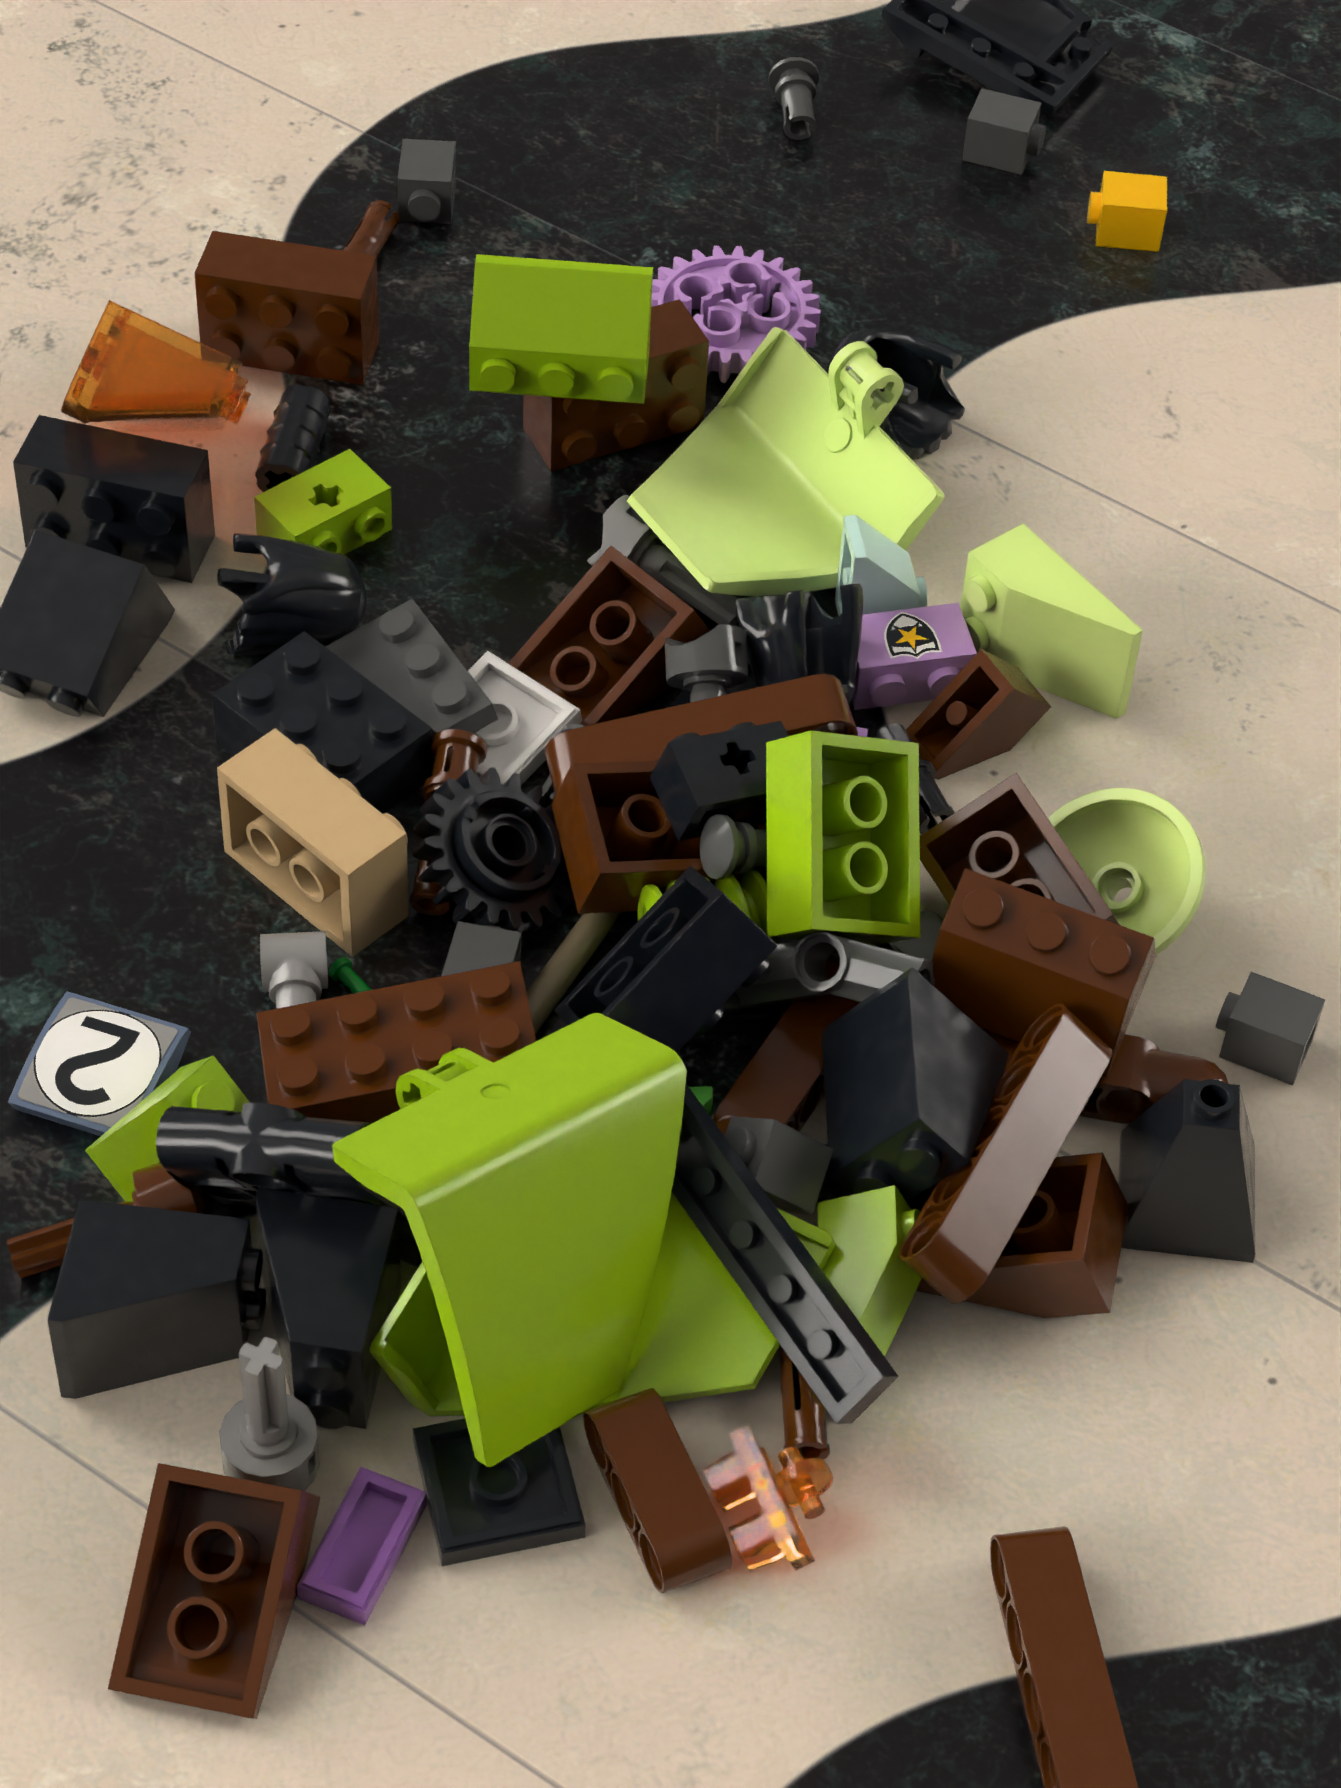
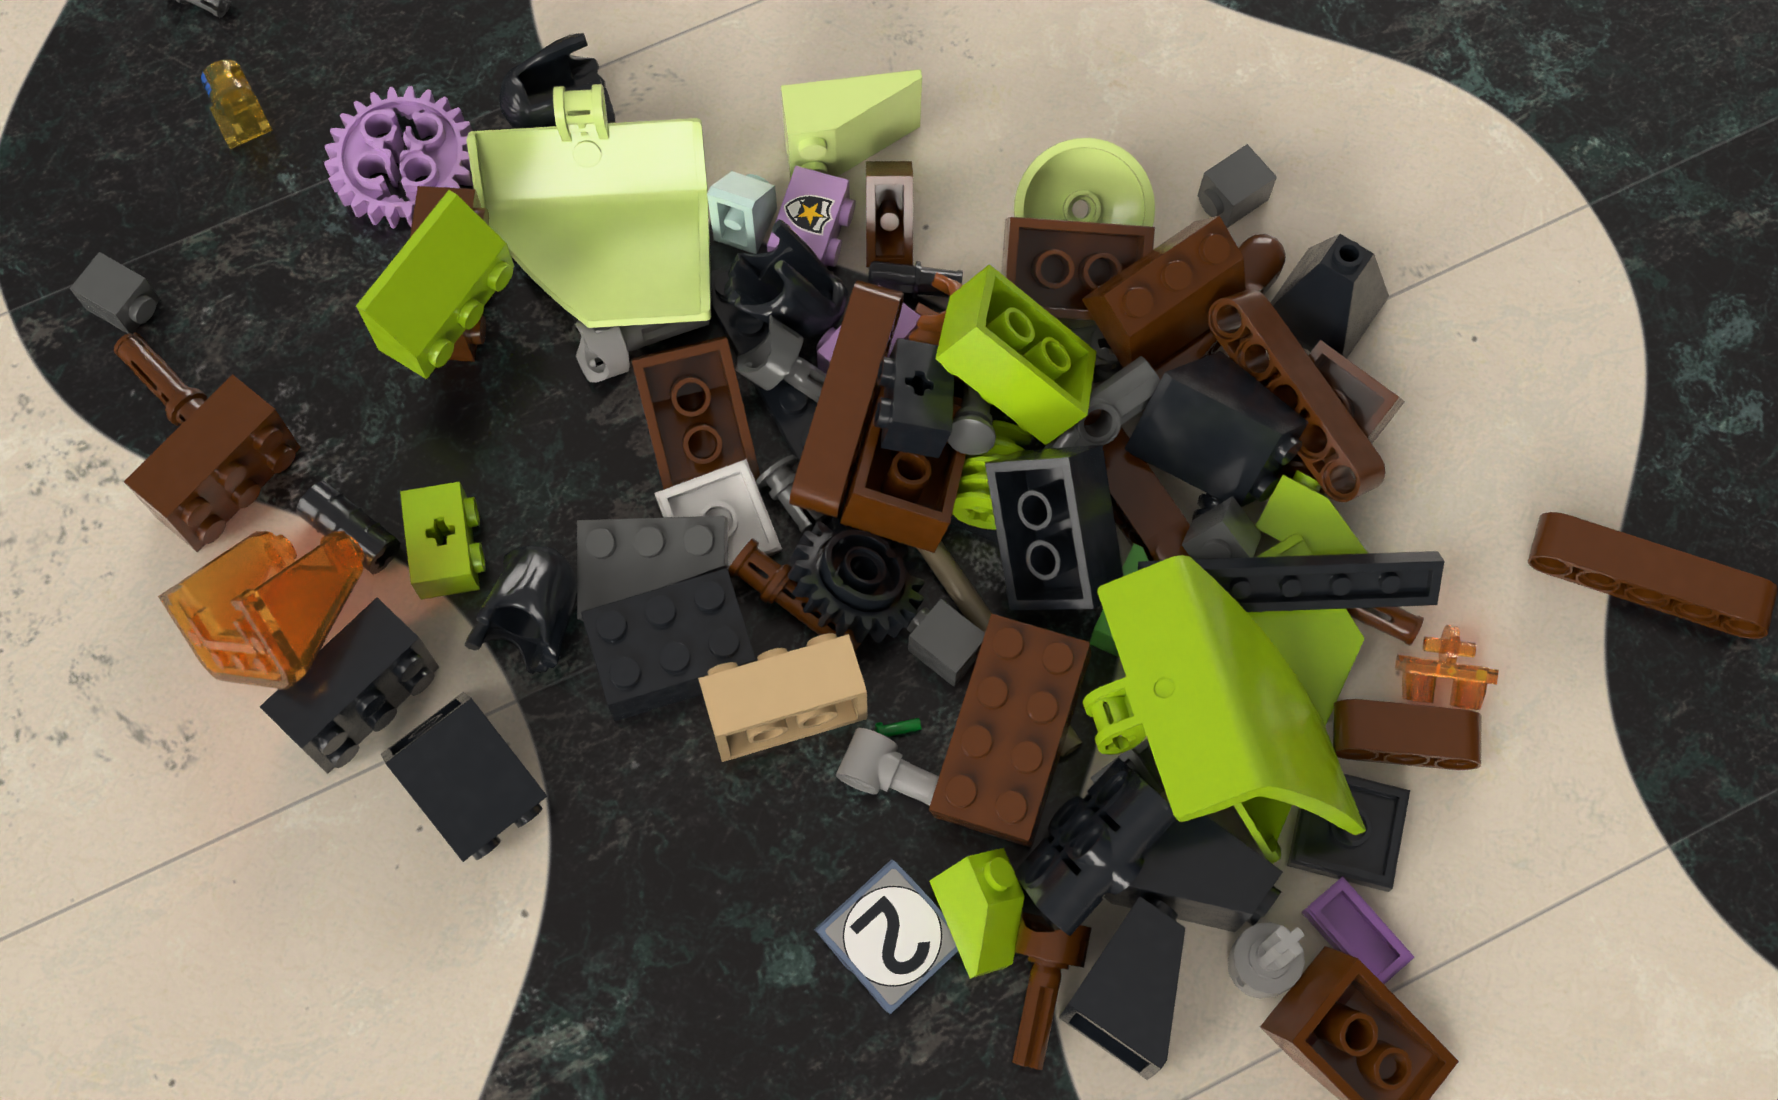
camera: 60 degrees left, 20 degrees up
none -> clear yellow leg [201,60,273,149]

